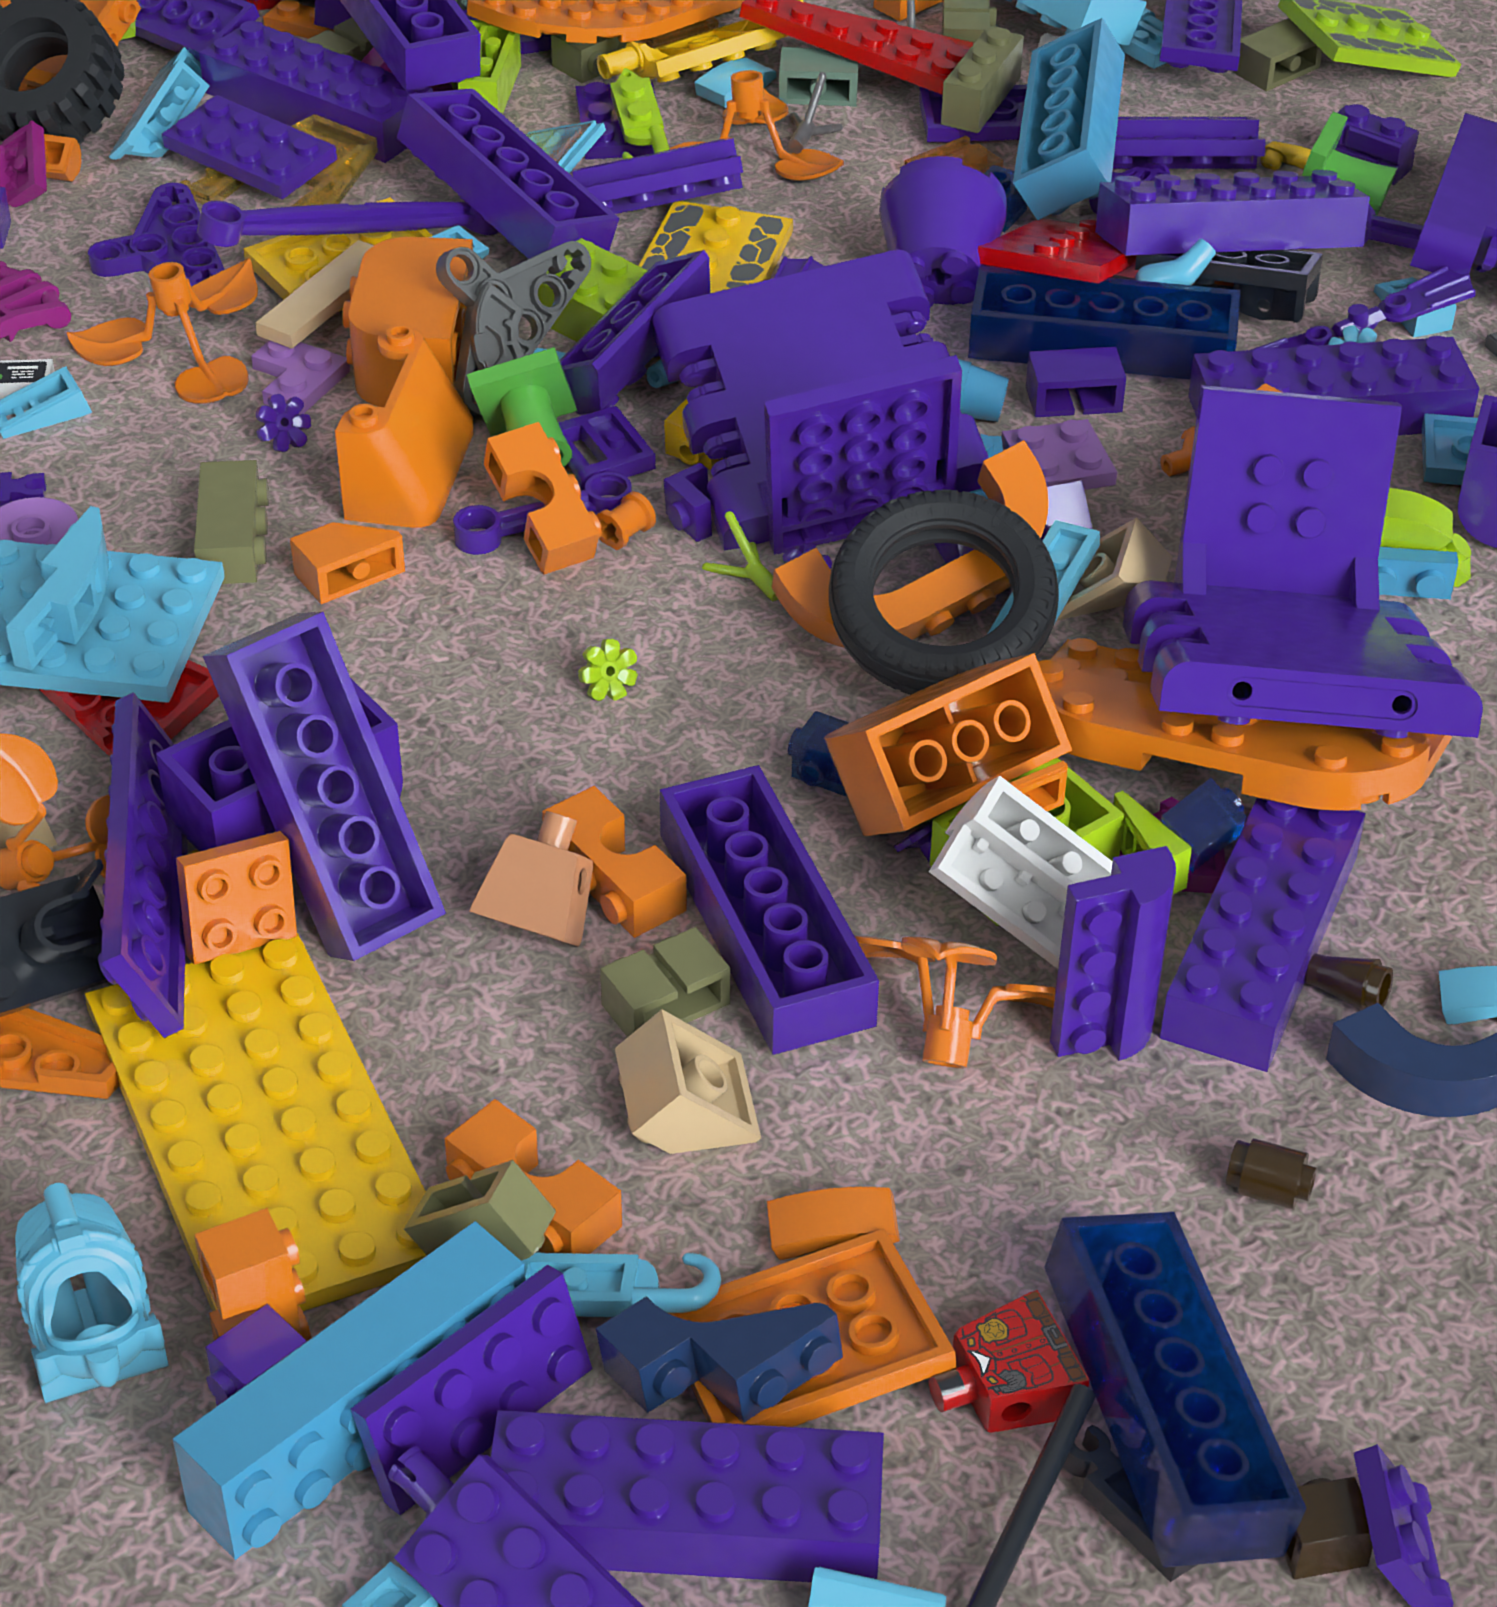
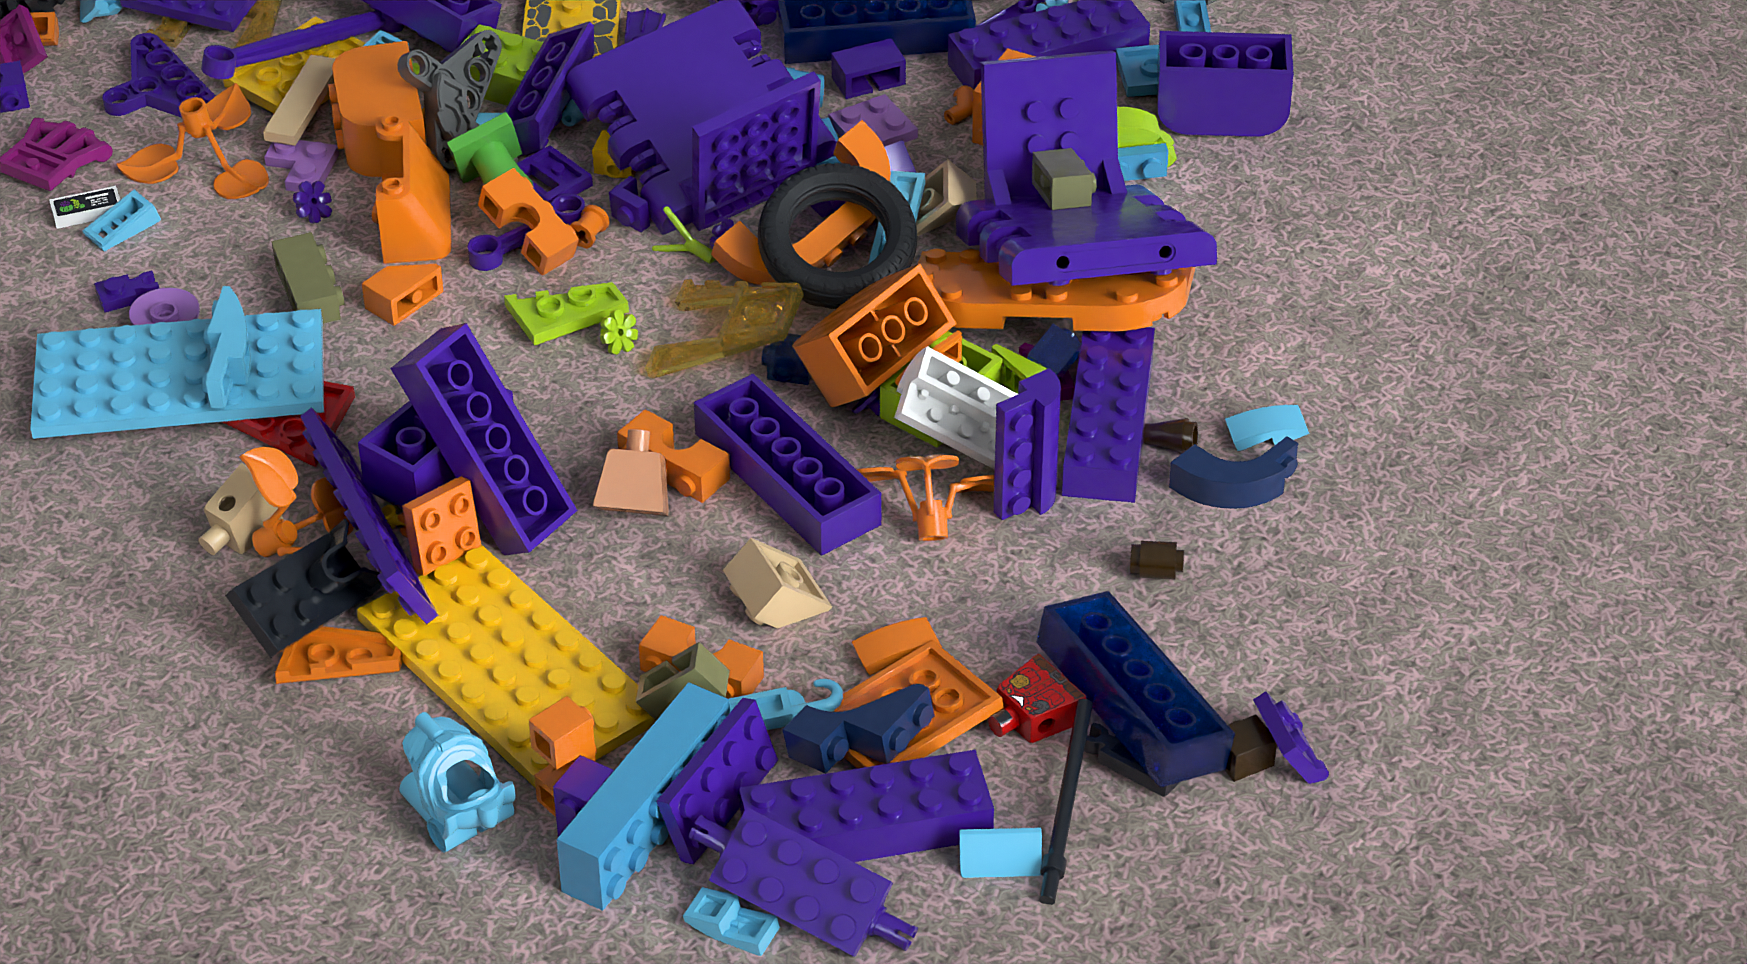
camera: 15 degrees left, 0 degrees up
olive piece [600,927,730,1037] -> none
none -> lime wing [504,282,629,346]
none -> clear yellow wing [645,279,804,378]
none -> olive brick [1032,148,1096,210]

